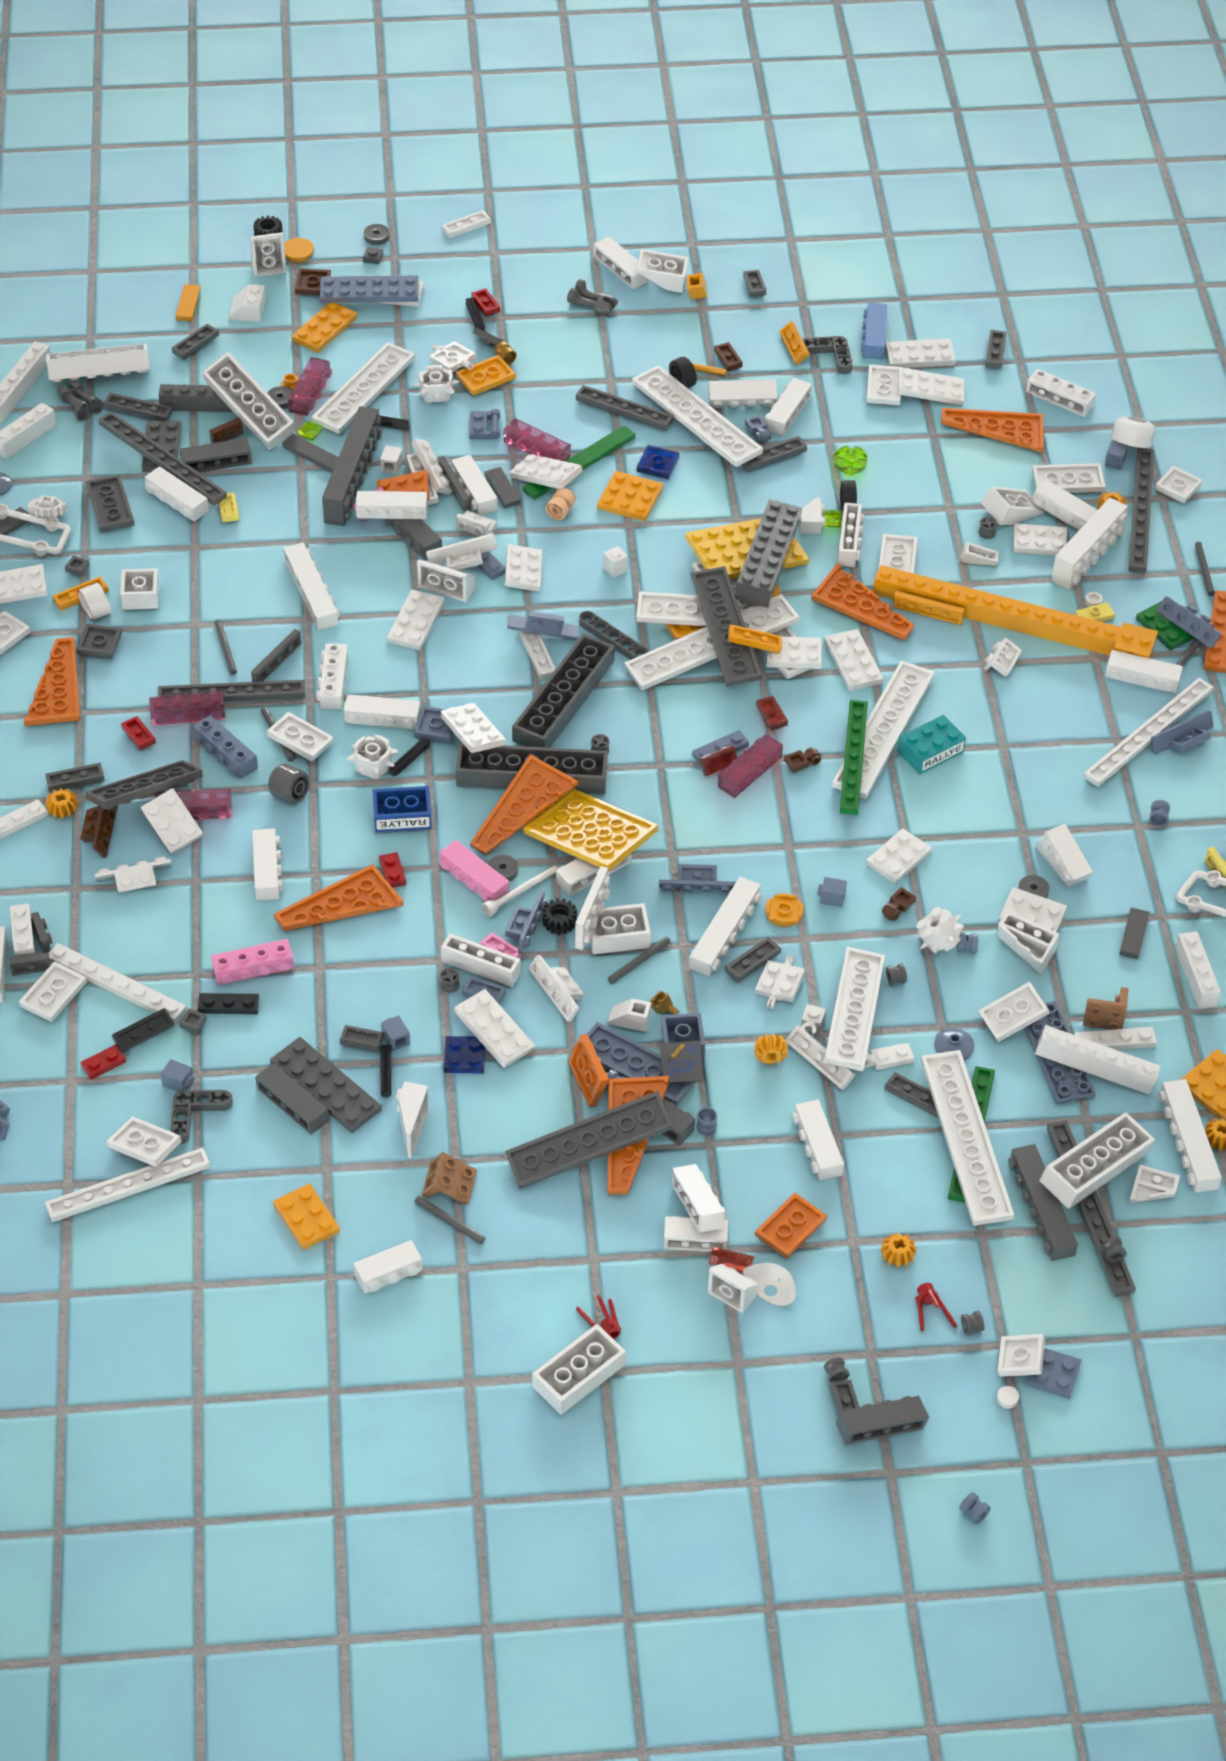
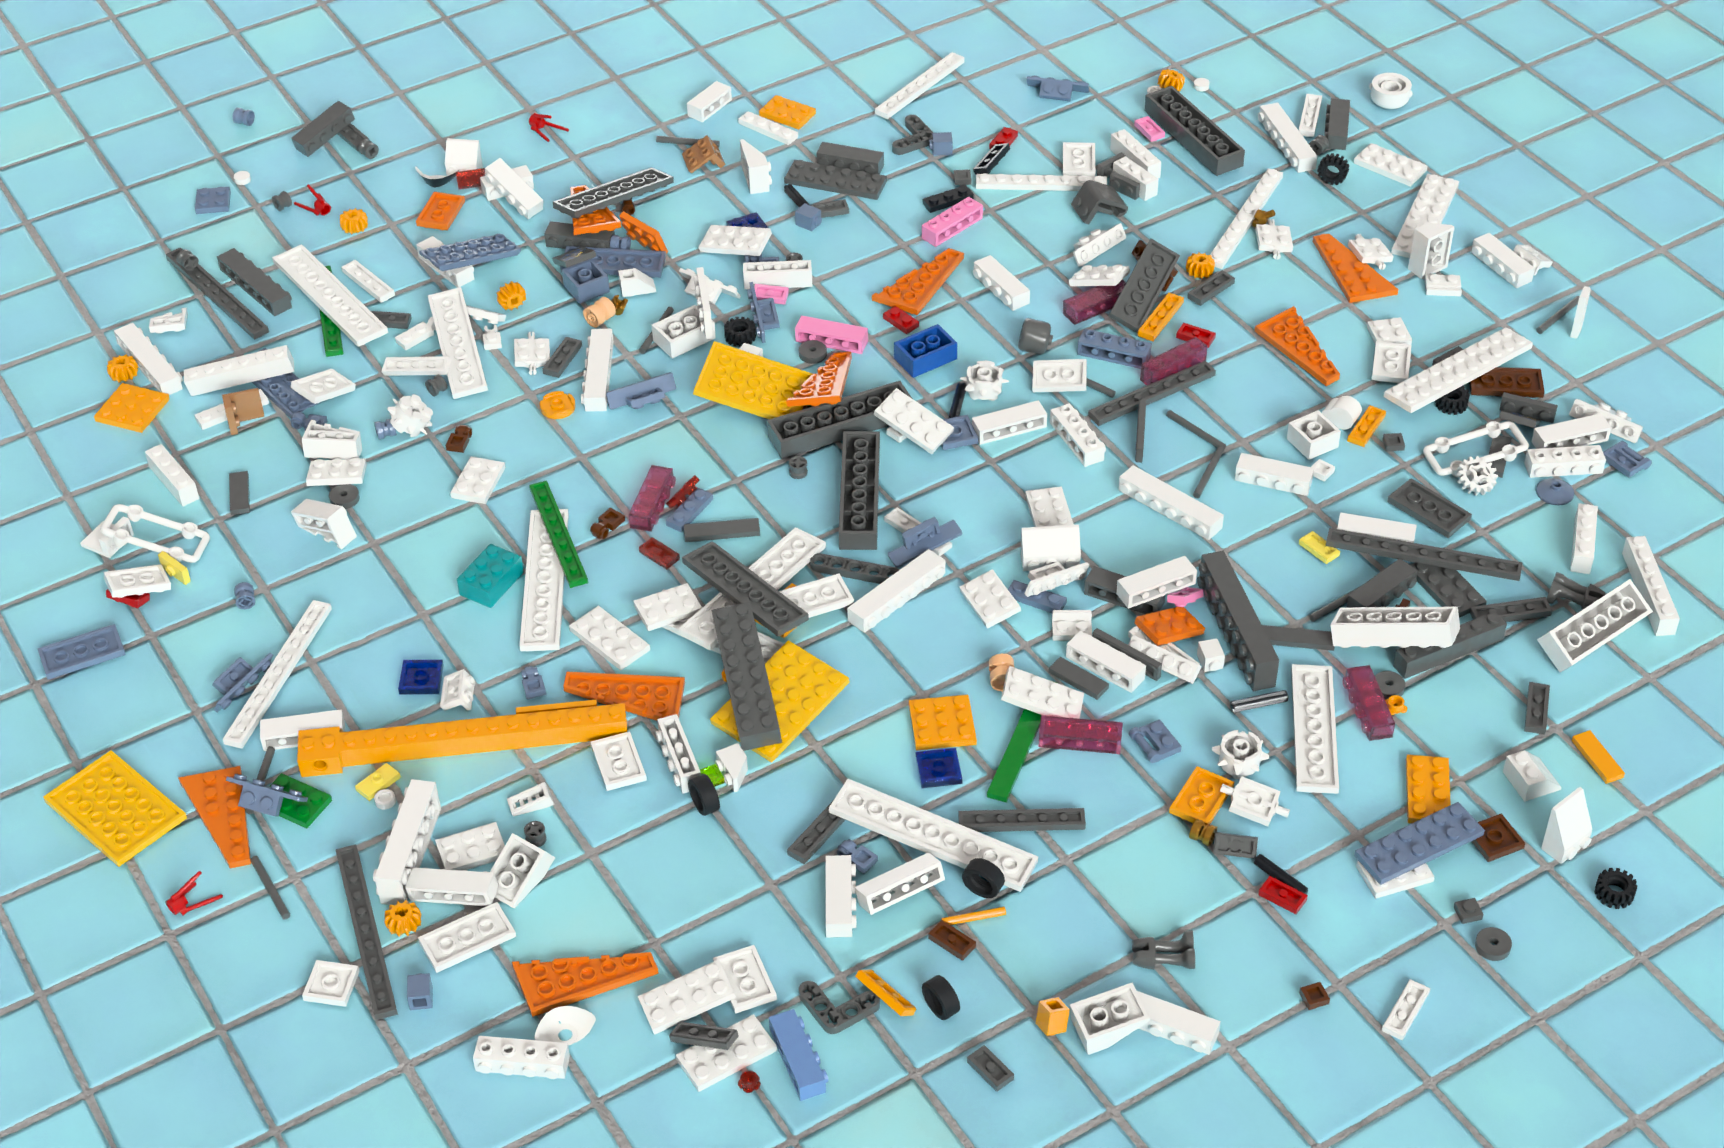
camera: 155 degrees right, 5 degrees down
dark grey plate [77,624,122,659] -> none
white plate [107,1117,181,1167] -> none
light orange tile [284,238,314,263] -> none
clear neon green plate [298,420,322,441] -> none
white piece [482,866,558,917] -> none
white brick [532,1324,626,1415] -> none
white brick [603,546,628,578] -> none
sand blue wheel [696,1107,717,1135] -> none
light orange tile [728,624,782,654] -> none
sand blue brick [817,877,847,907] -> none
clear neon green plate [833,446,868,476] -> none
sand blue dish [934,1028,974,1060] -> none
dark grey plate [985,330,1007,369] -> none
white plate [997,1334,1045,1377] -> none
white brick [1039,1112,1155,1209] -> none
white piece [1111,416,1156,448] -> none
none -> sand blue plate [290,412,328,431]
none -> white plate [341,260,395,303]
none -> white plate [381,356,451,376]
none -> clear blue plate [398,660,444,695]
none -> sand blue plate [419,234,521,271]
none -> sand blue plate [521,666,546,699]
none -> white piece [535,1006,596,1045]
none -> light nougat wheel [583,297,616,328]
none -> dark grey tile [669,1022,739,1050]
none -> dark grey tile [684,518,760,542]
none -> white plate [738,111,798,145]
none -> clear red plate [738,1071,761,1093]
none -> white brick [847,549,945,633]
none -> black tyre [922,975,960,1020]
none -> dark grey piece [1071,180,1128,224]
none -> light orange plate [1138,292,1184,341]
none -> dark grey bar [1193,446,1224,498]
none -> white brick [1235,453,1314,496]
none -> reddish brown plate [1299,982,1330,1010]
none -> dark grey bar [1309,585,1362,622]
none -> white plate [1311,459,1335,481]

